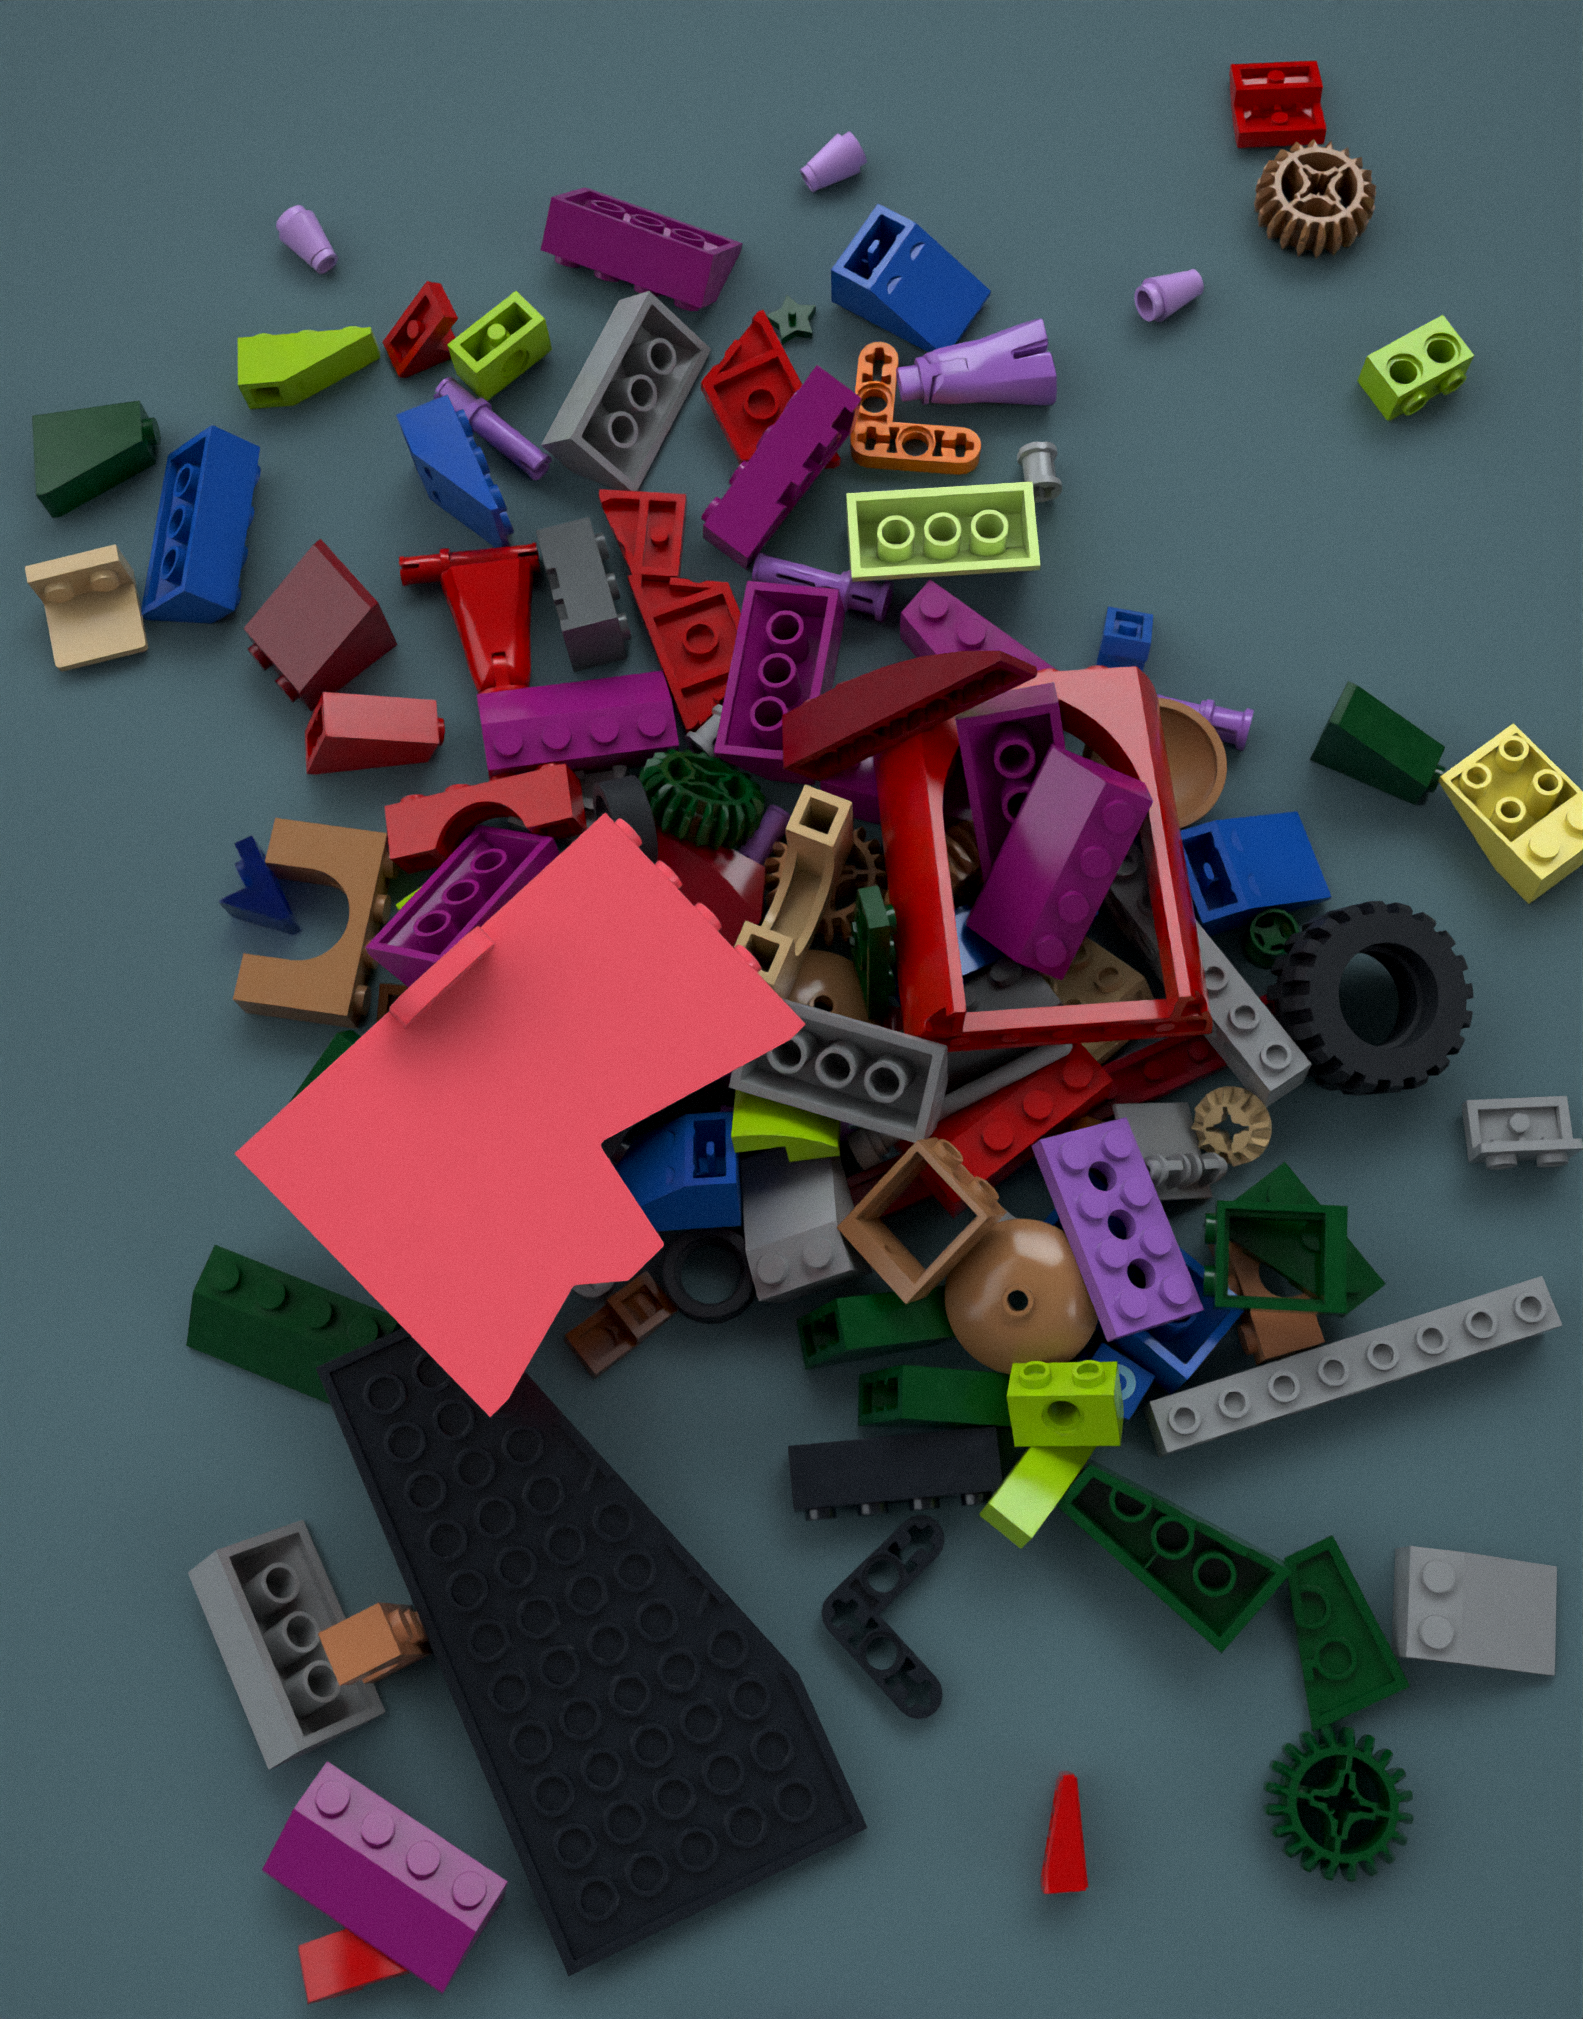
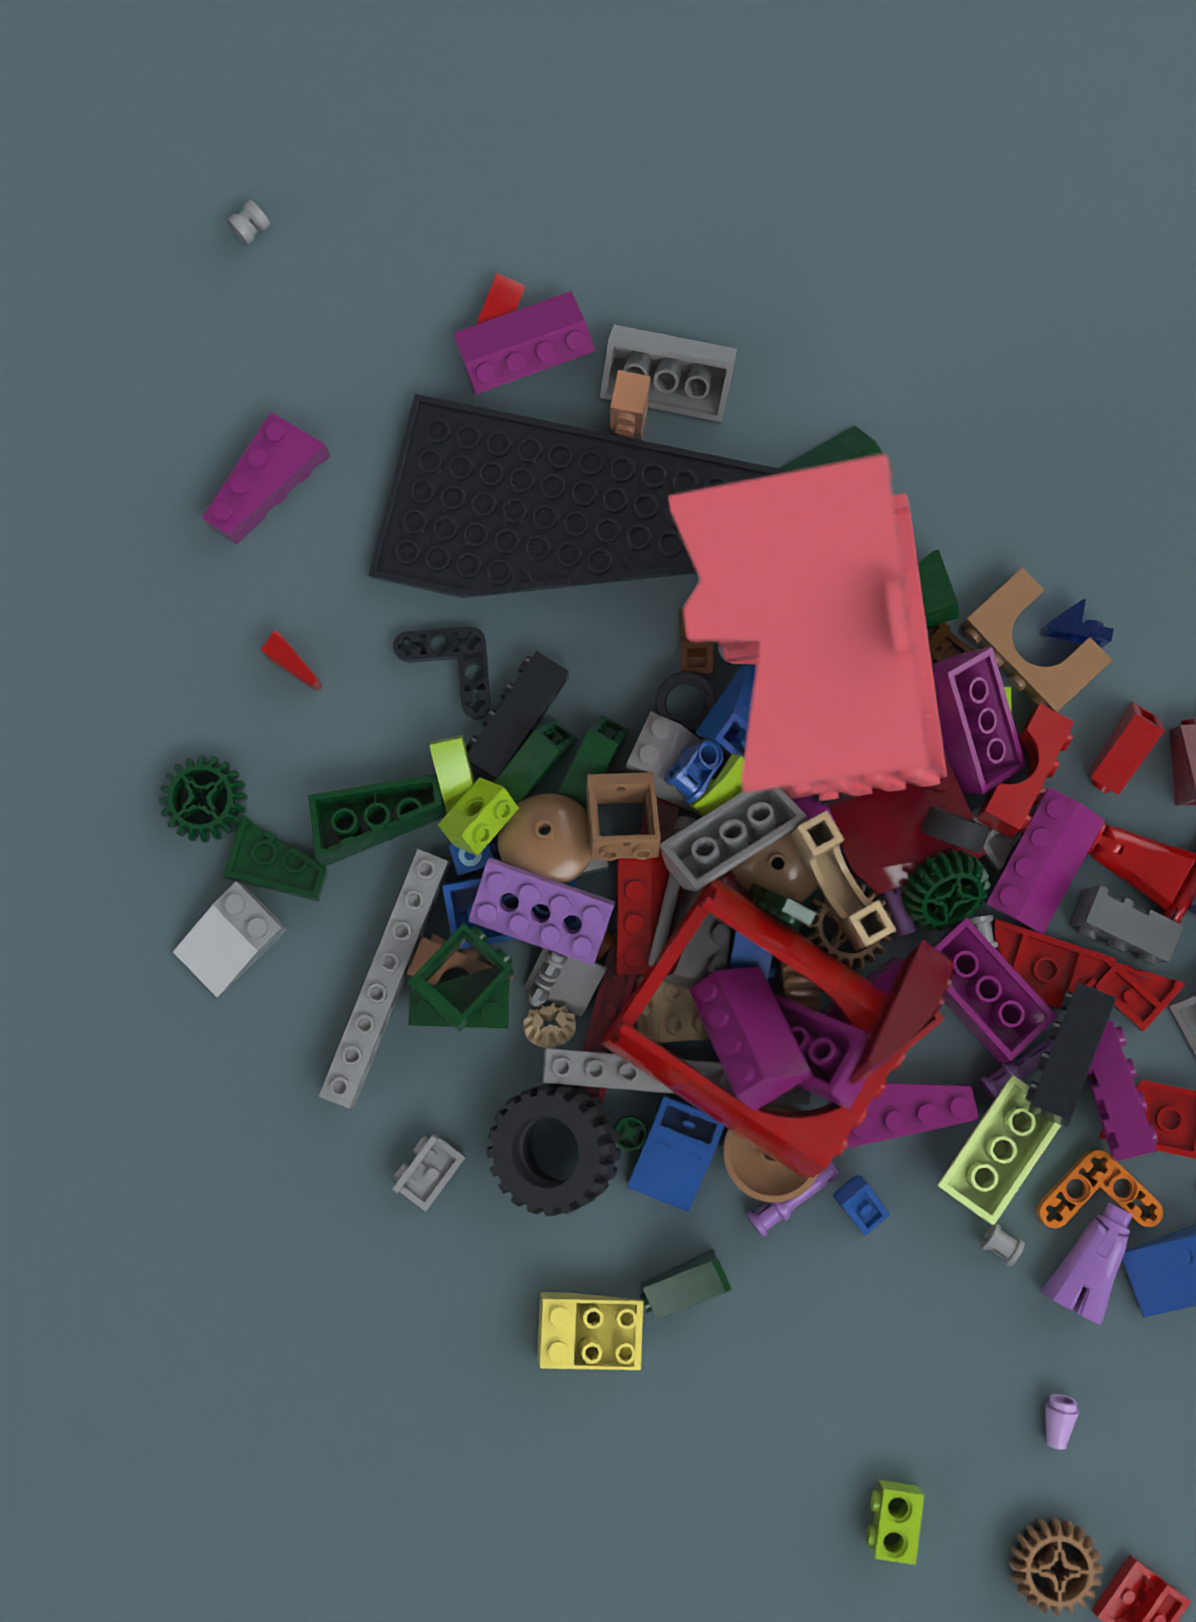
camera: 125 degrees right, 10 degrees up
none -> blue piece [664,740,723,803]
none -> black brick [1025,983,1116,1127]

